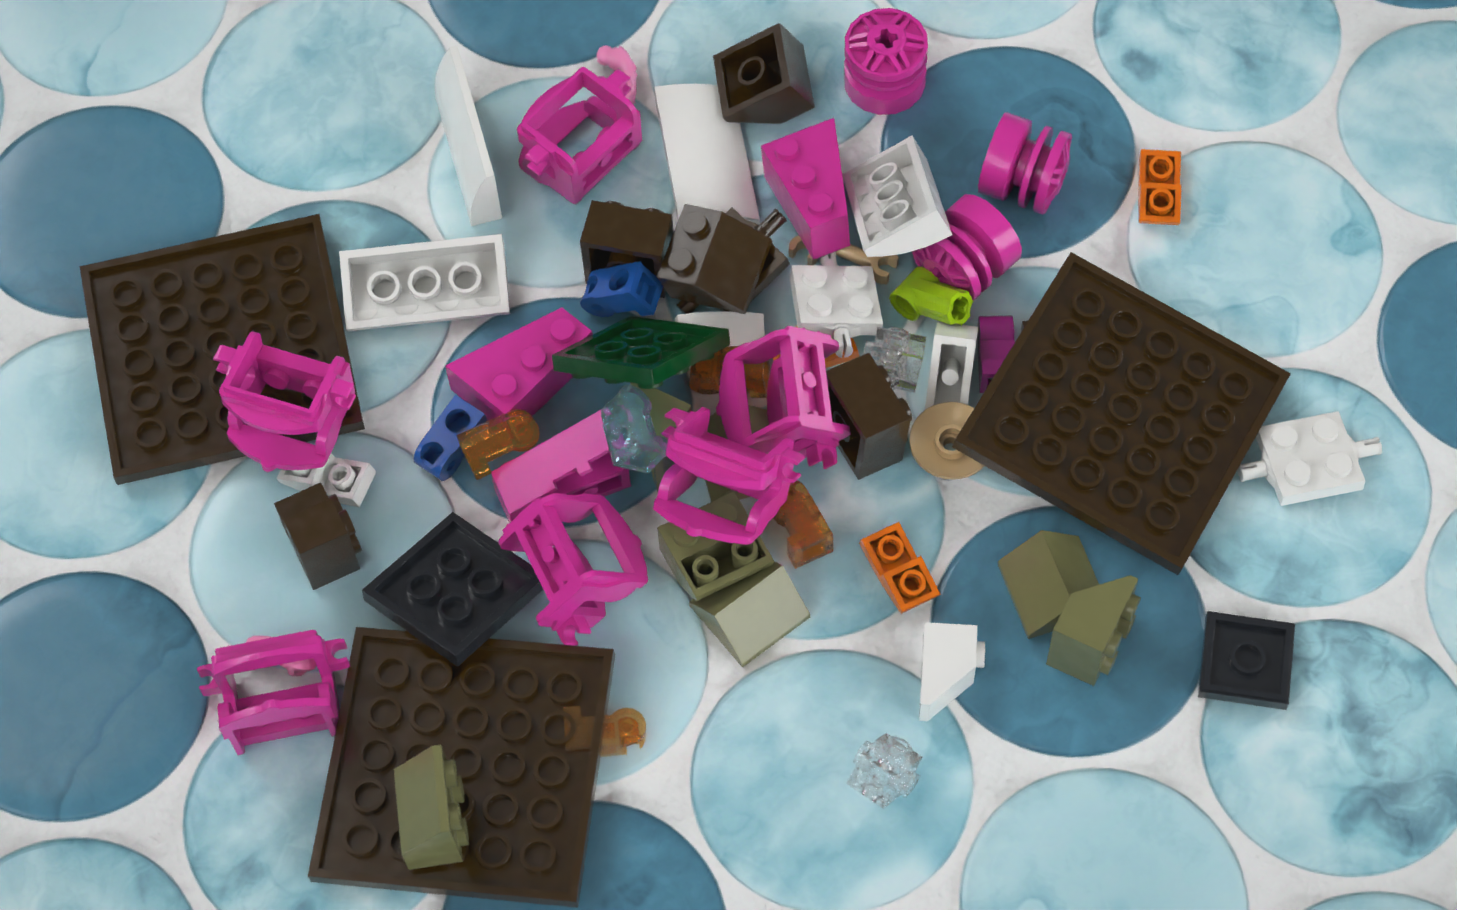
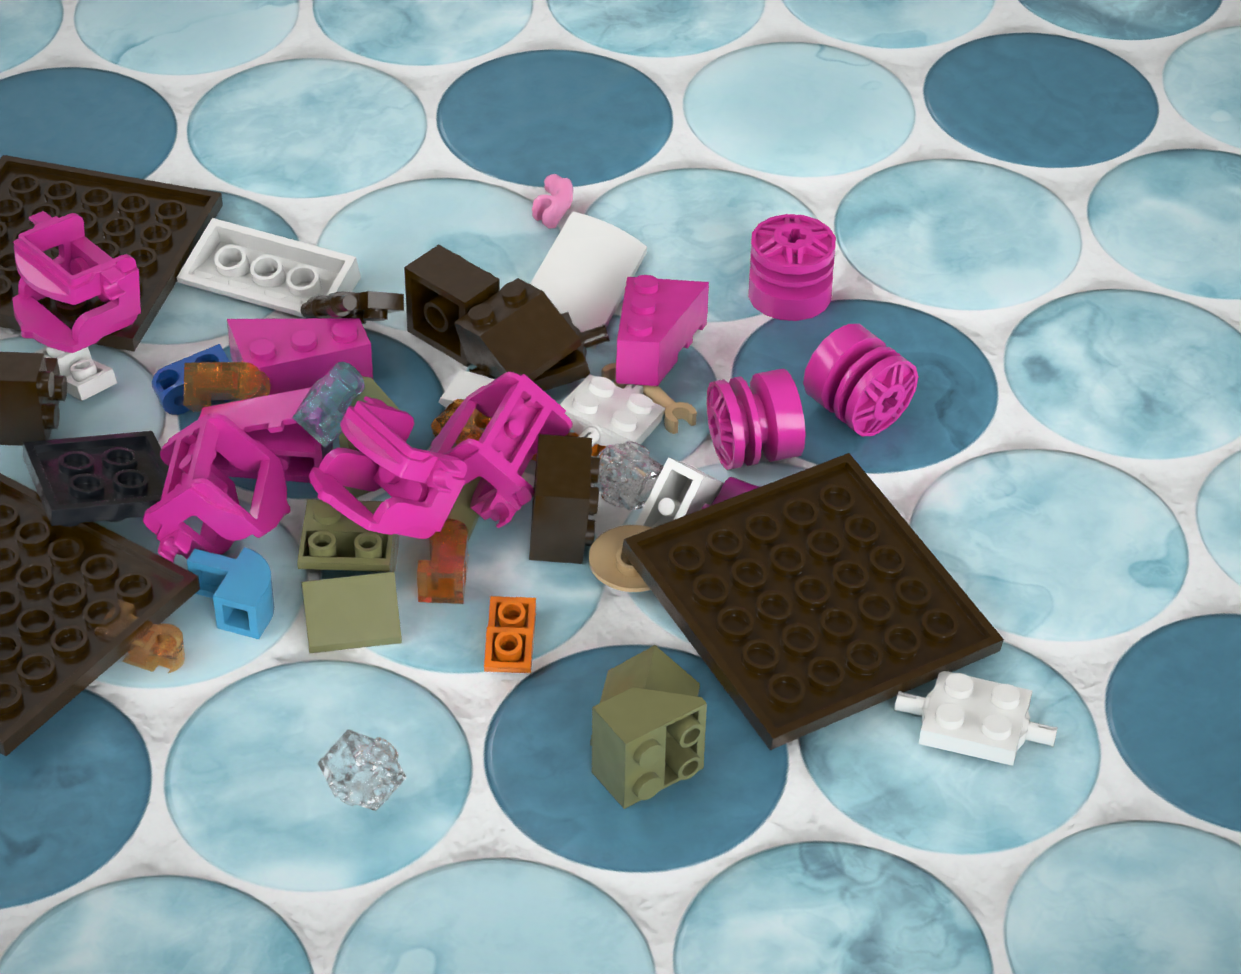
camera: 25 degrees right, 20 degrees down
white slope [435,45,502,226] -> none
dark pink animal [517,67,643,204] -> none
dark green plate [552,316,730,389] -> none
blue leg [580,261,663,317] -> none
dark brown slope [713,23,815,124] -> none
white slope [842,136,952,257] -> none
lime piece [889,266,973,326] -> none
white slope [919,622,985,721] -> none
orange slope [1138,149,1182,225] -> none
black plate [1198,611,1295,710] -> none
none -> dark azure brick [187,547,274,639]
none -> dark brown plate [300,291,404,324]

